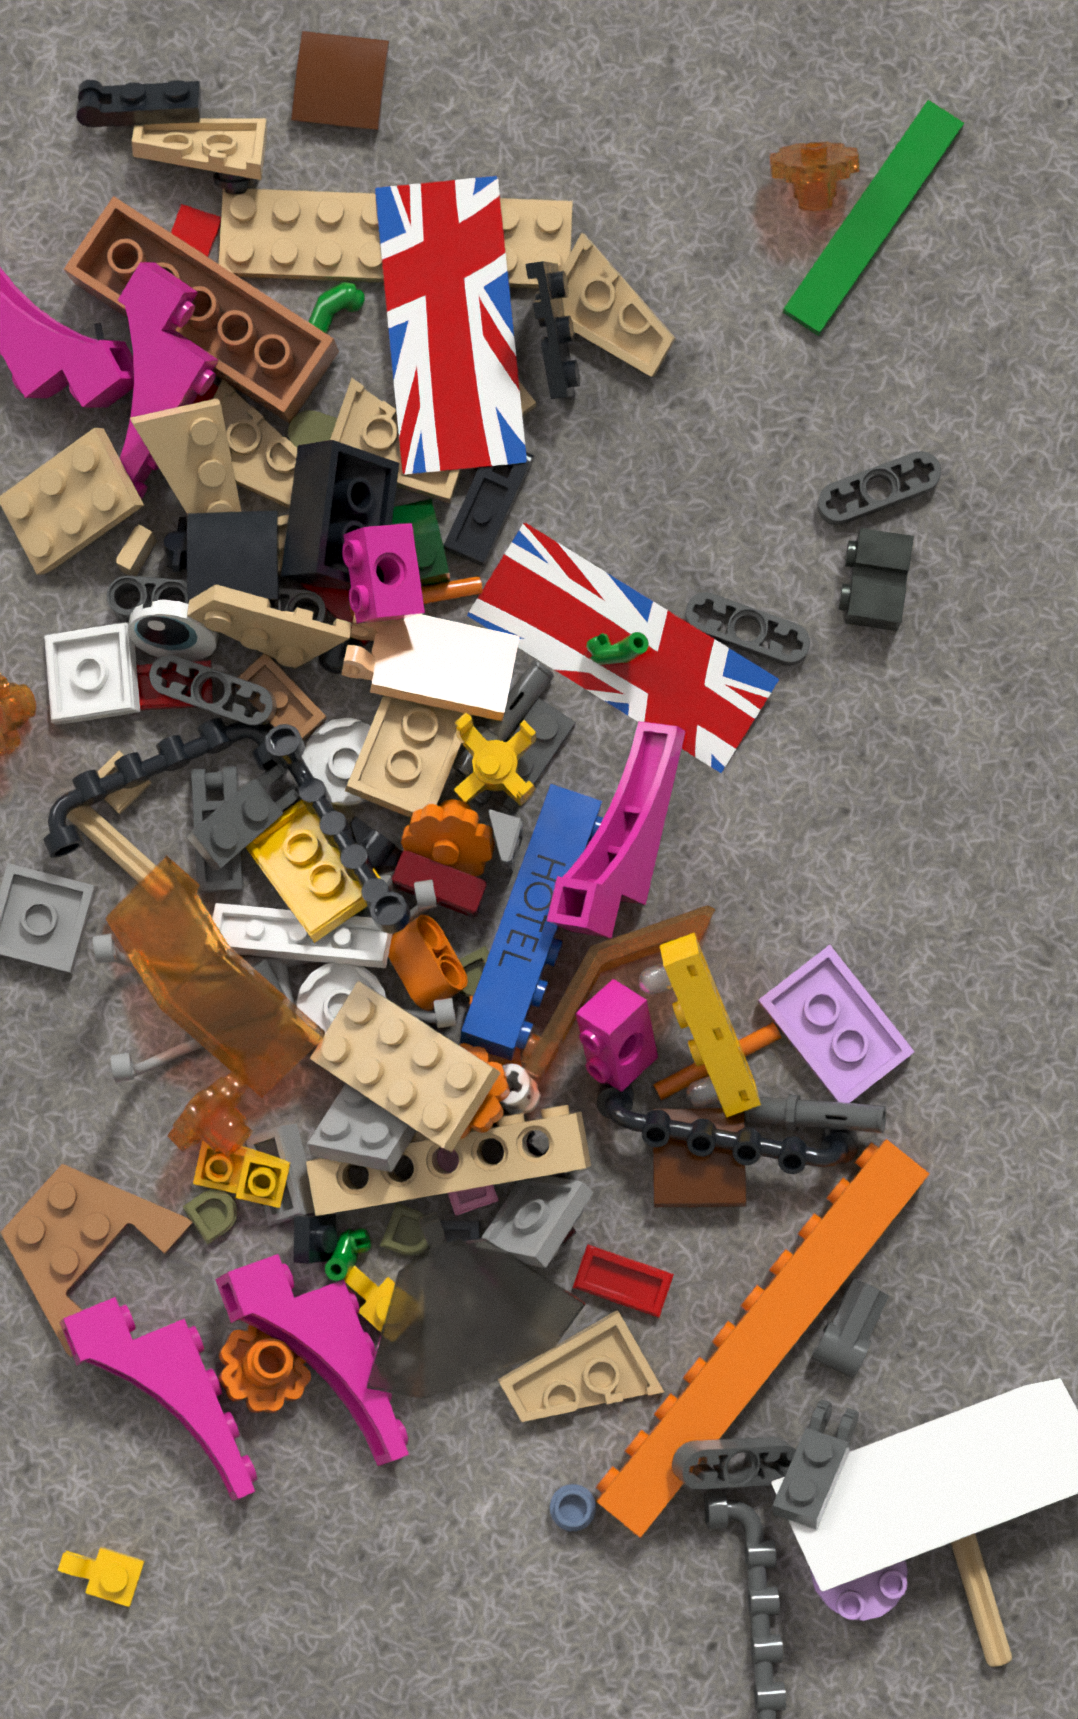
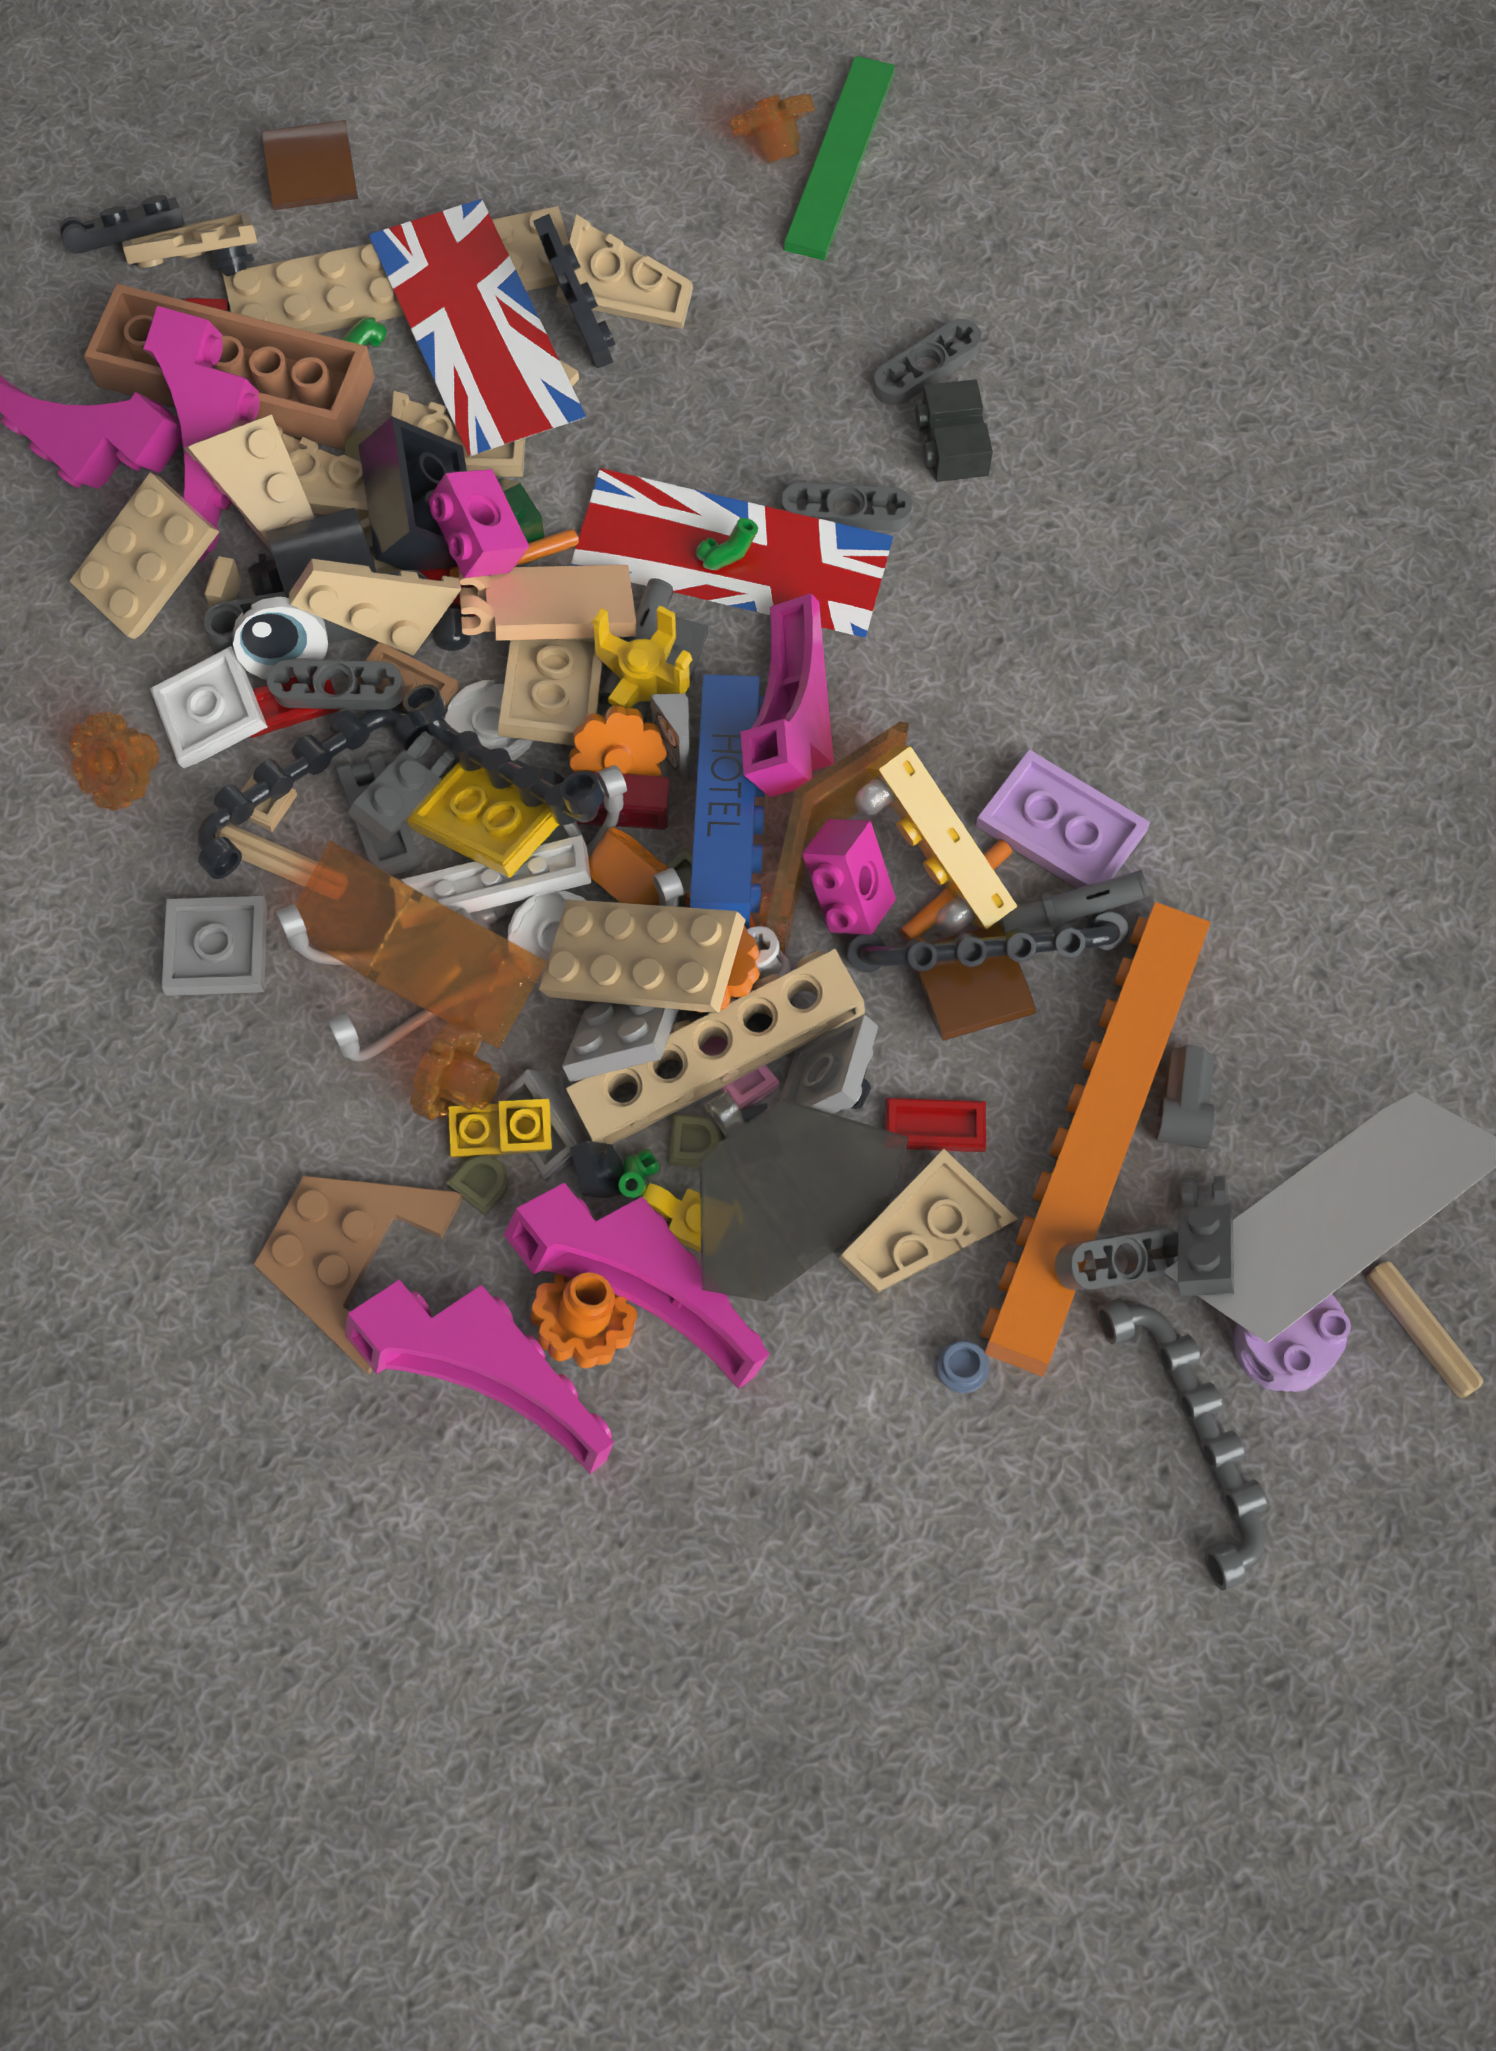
camera: 20 degrees left, 15 degrees down
yellow plate [57,1547,145,1607] -> none
black plate [443,452,535,567] -> none

